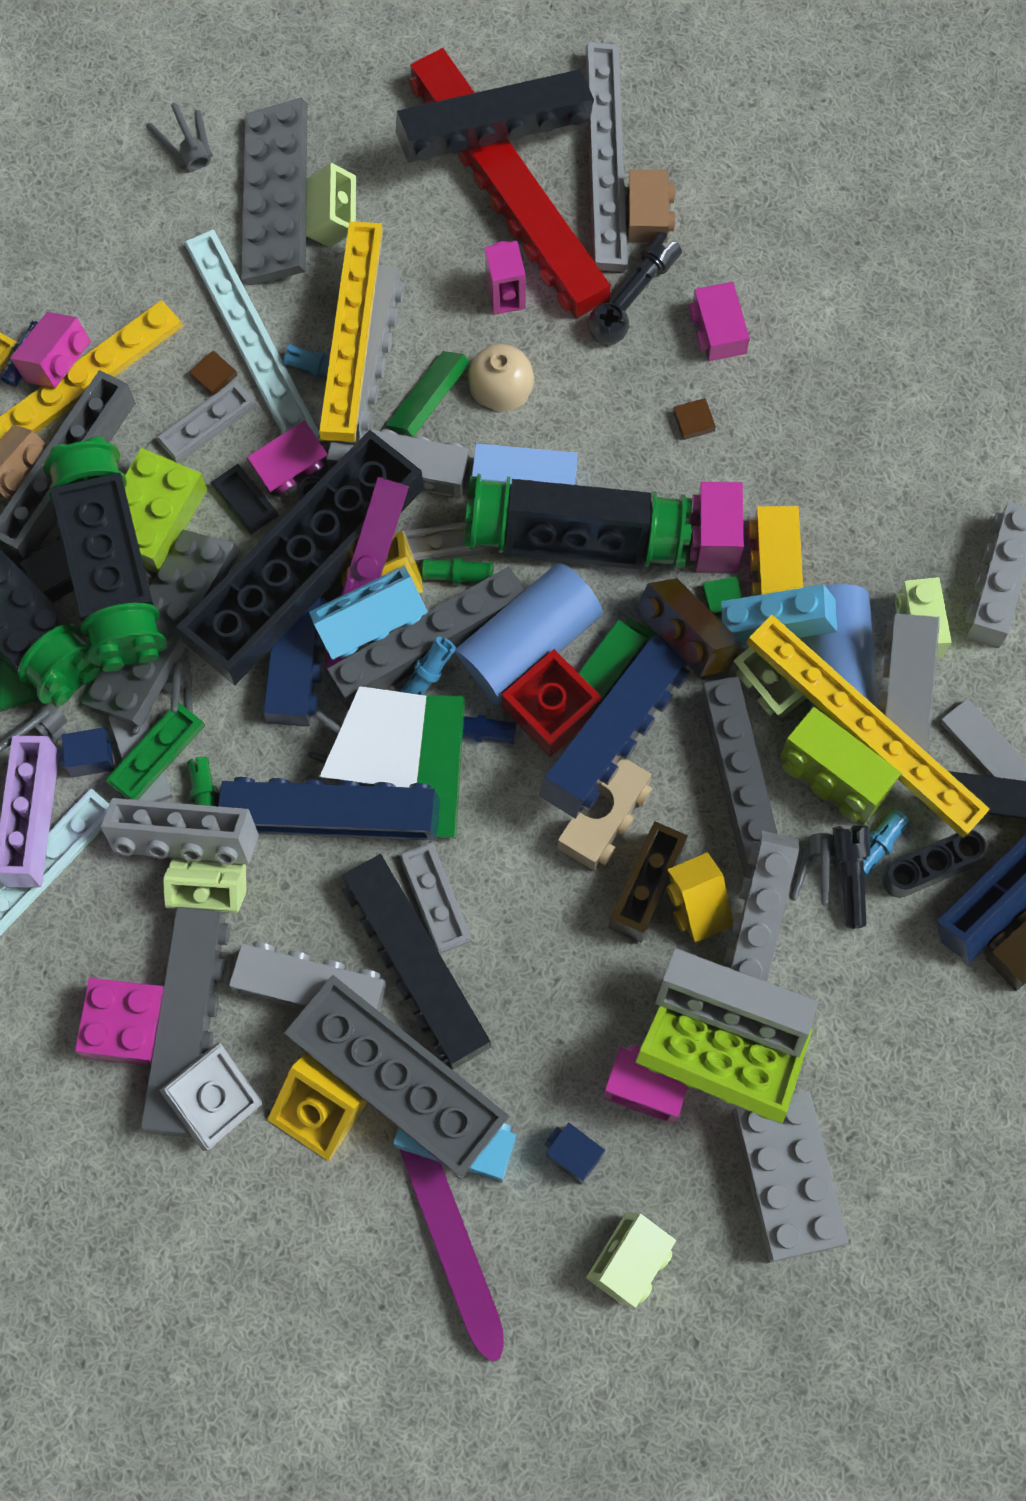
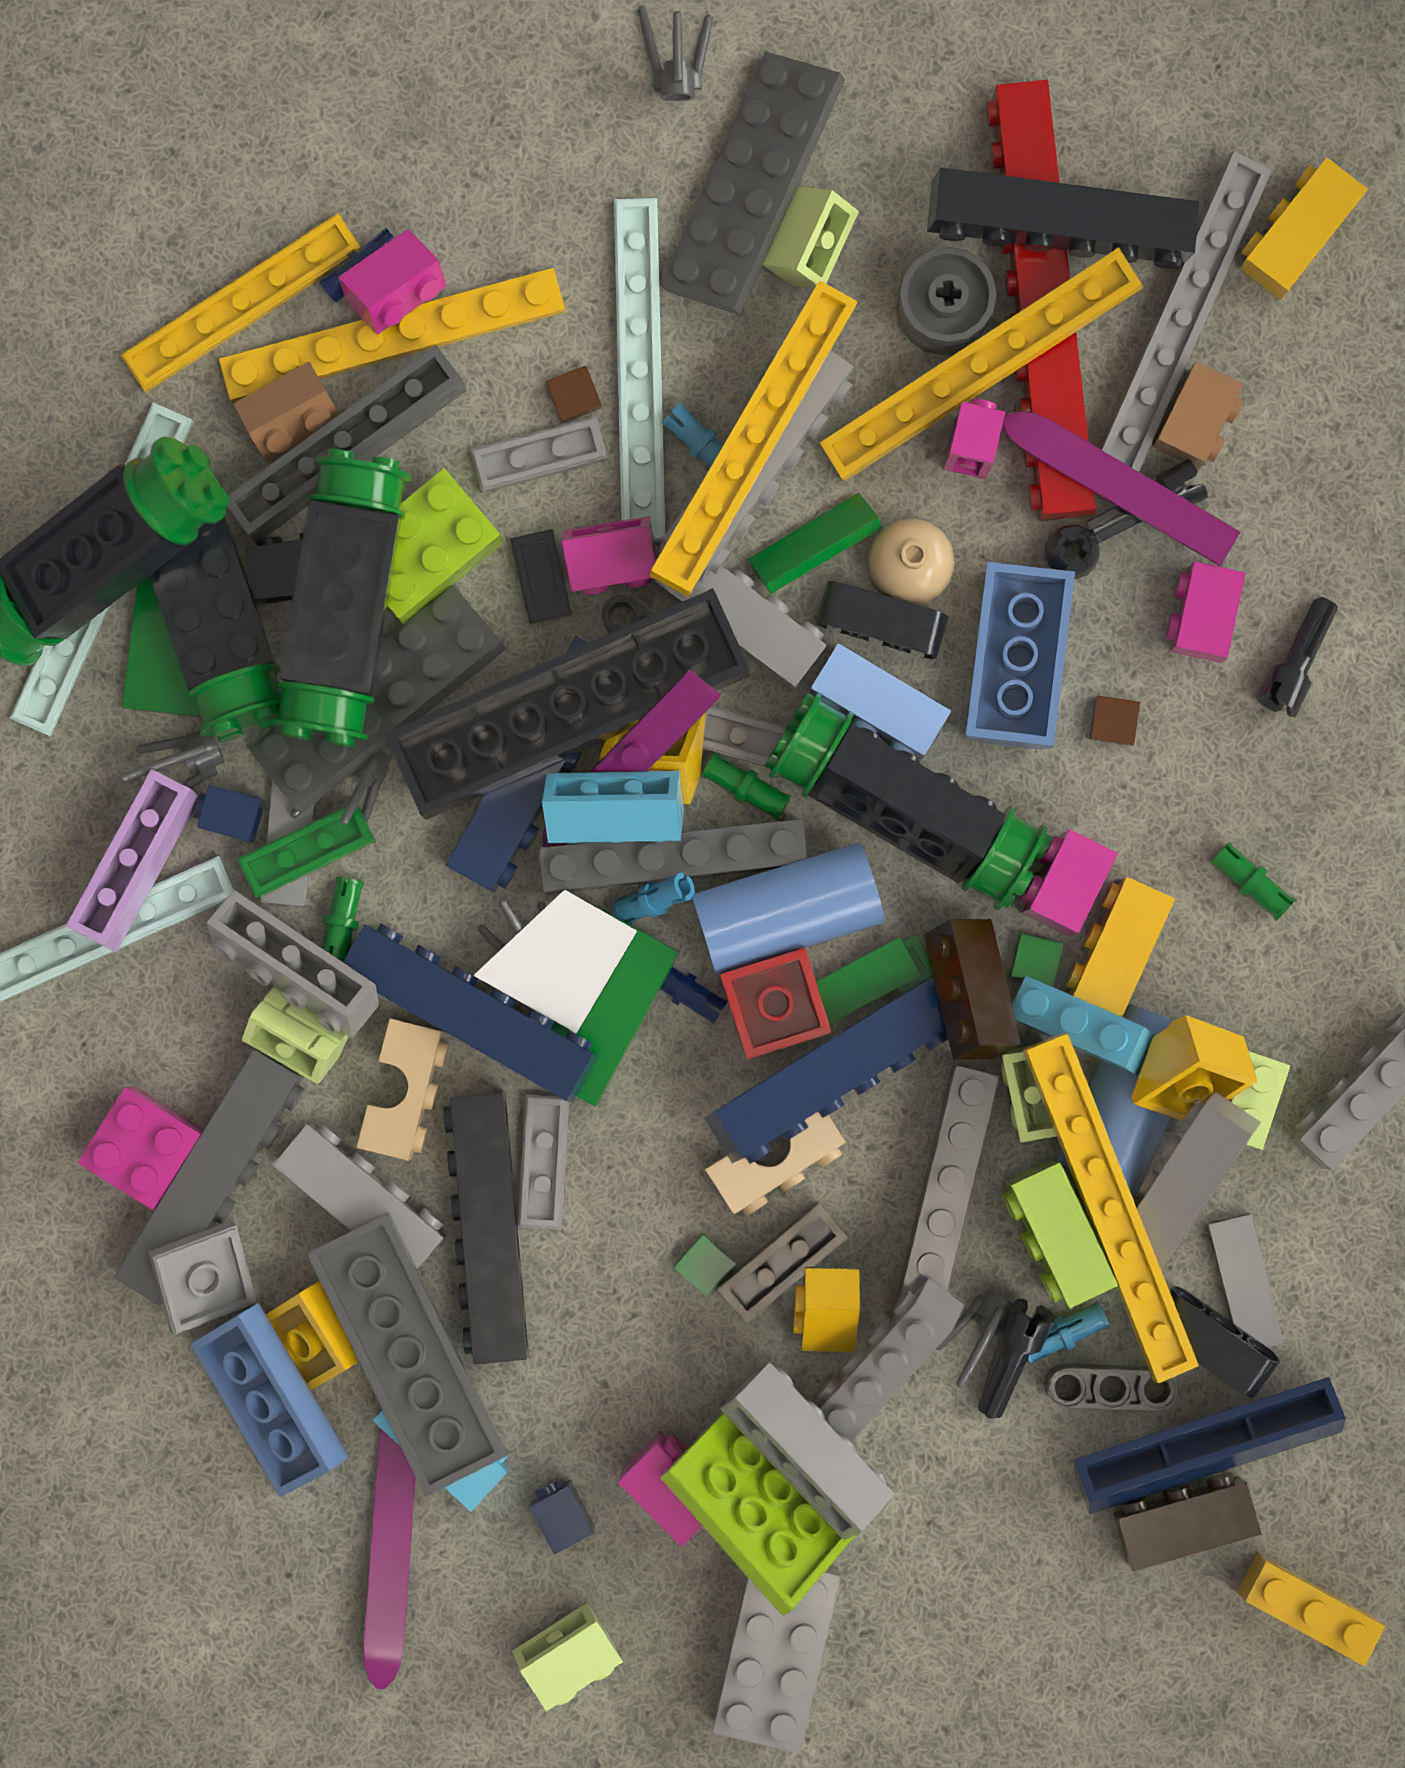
camera: 25 degrees right, 15 degrees up
none -> medium blue brick [190,1303,349,1497]
none -> tan arch [357,1018,449,1161]
none -> green tile [673,1234,736,1297]
none -> black beam [815,581,949,659]
none -> yellow plate [820,248,1143,481]
none -> dark grey wheel [896,247,997,355]
none -> medium blue brick [966,562,1075,749]
none -> magenta piece [1002,411,1240,566]
none -> yellow slope [1131,1015,1258,1121]
none -> green pin [1210,842,1295,921]
none -> yellow brick [1240,157,1368,300]
none -> black piece [1256,597,1338,717]

